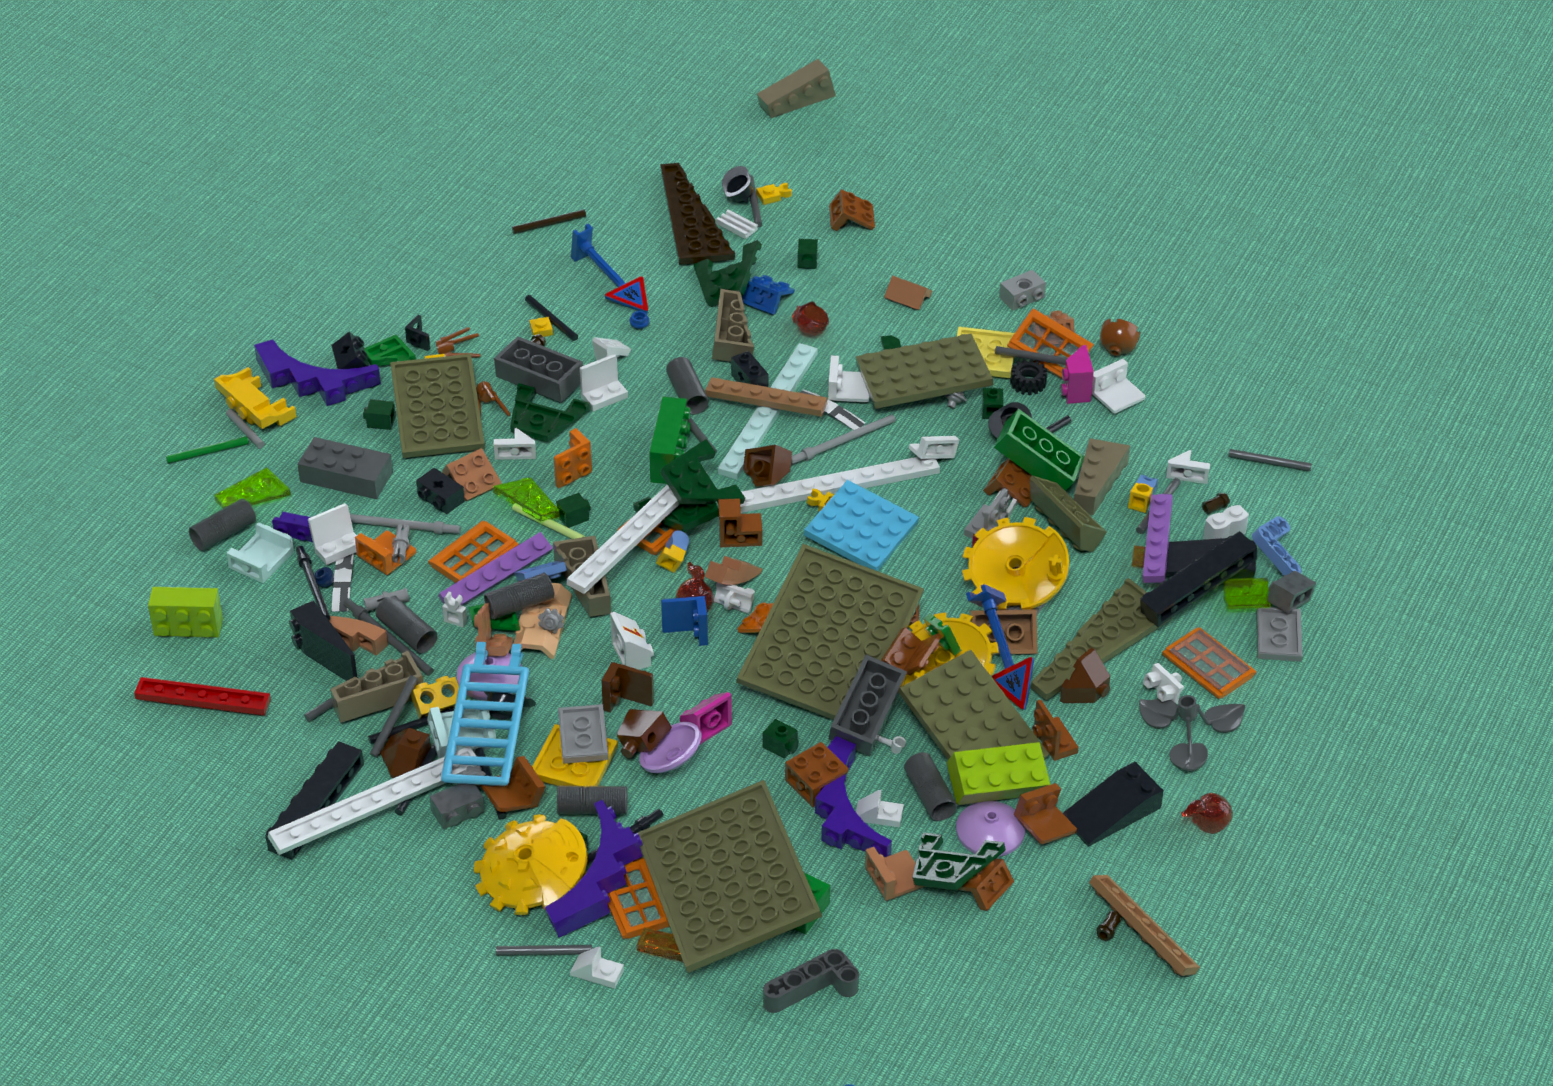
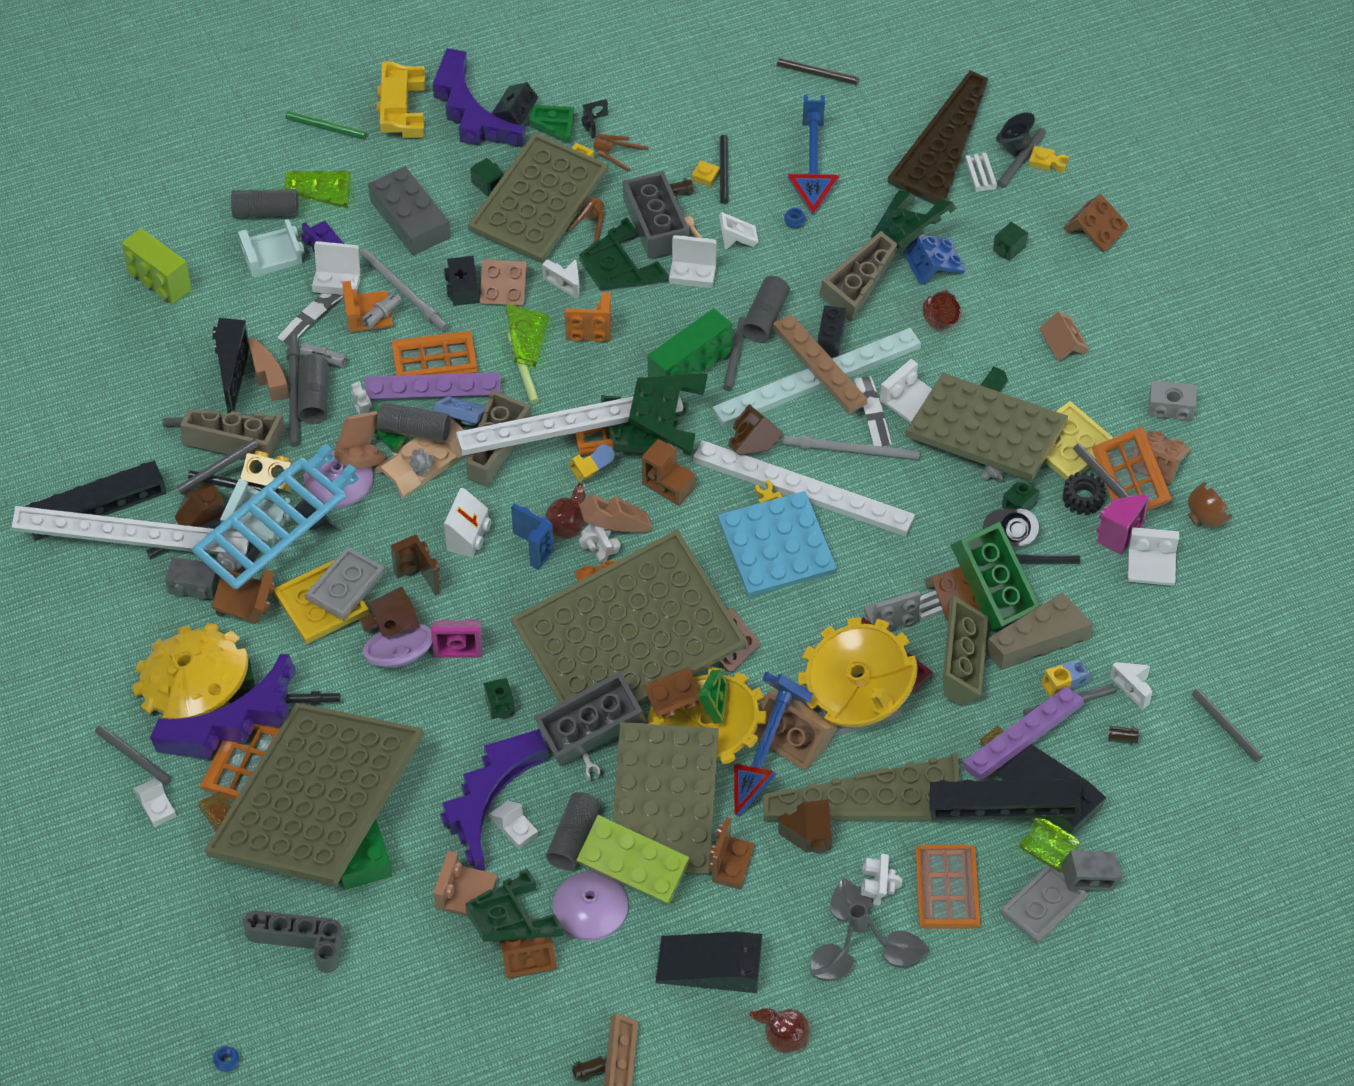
camera: 40 degrees right, 10 degrees up
red plate [134,677,271,716] -> none
light grey bar [226,409,265,449] -> none
black bar [296,546,331,621] -> none
dark blue plate [314,567,334,588] -> none
dark green brick [556,493,591,528] -> none
dark grey piece [557,785,628,815] -> none
dark tan wedge [757,59,836,118] -> none
dark orange bracket [785,742,848,808] -> none
white panel [909,436,959,459] -> none
dark orange bracket [1014,783,1077,844] -> none
white brick [1203,505,1249,539] -> none
medium blue beam [1252,516,1302,575] -> none

